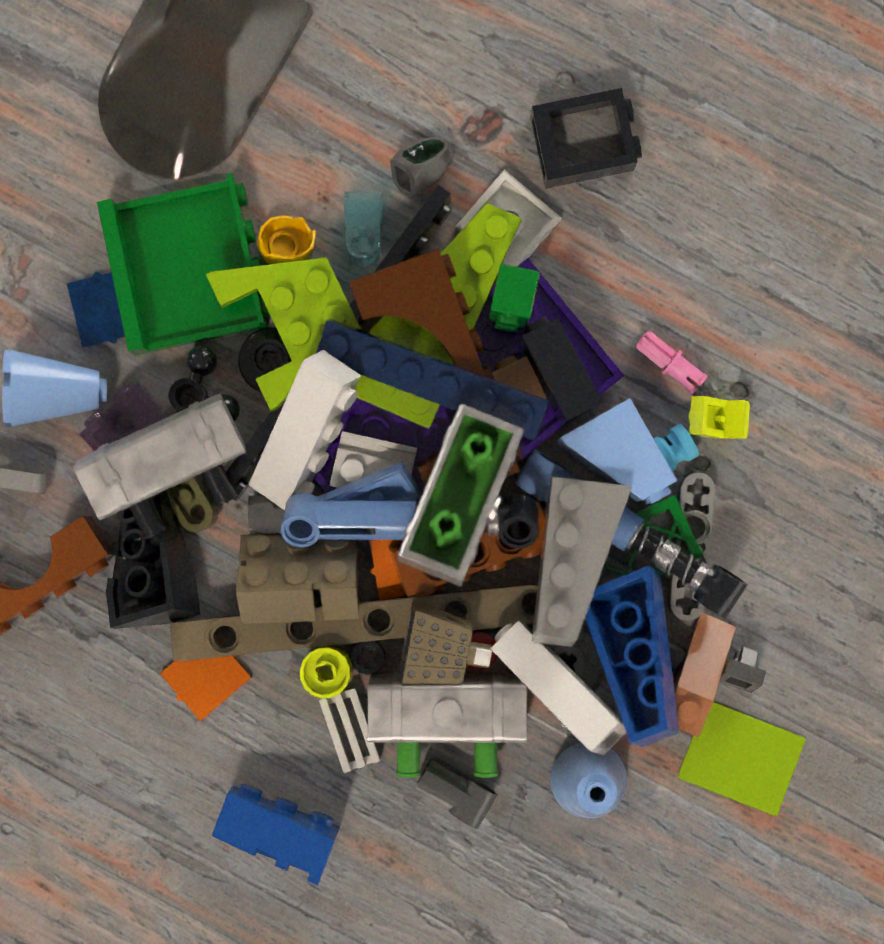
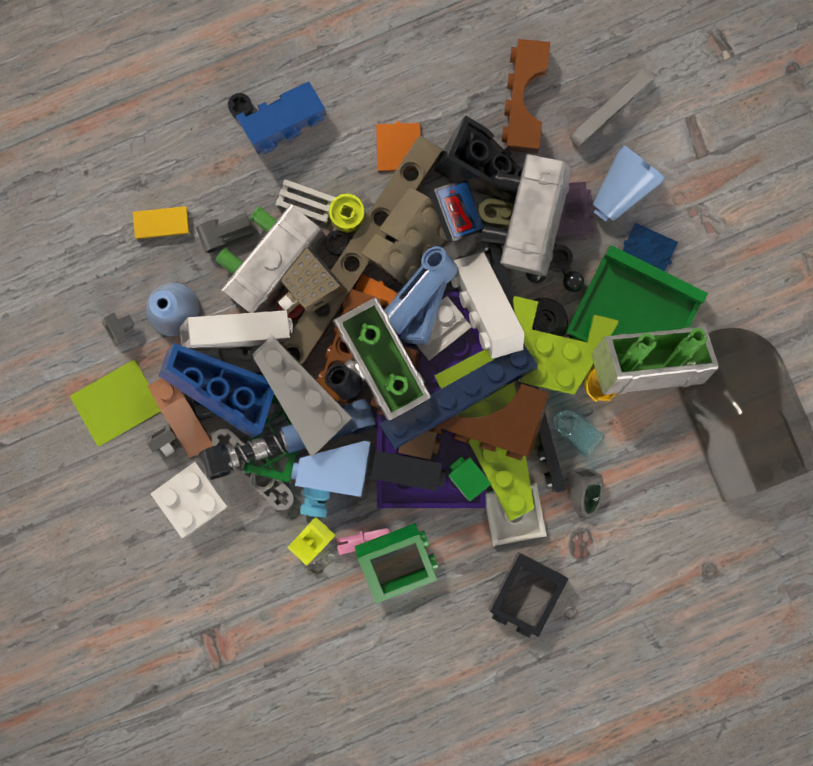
camera: 130 degrees right, 0 degrees up
none -> dark grey tile [102,313,135,347]
none -> yellow tile [133,206,190,240]
none -> white brick [151,461,230,538]
none -> black bush [228,93,253,118]
none -> green window [354,523,439,604]
none -> slope [429,180,484,243]
none -> piece [592,327,718,395]

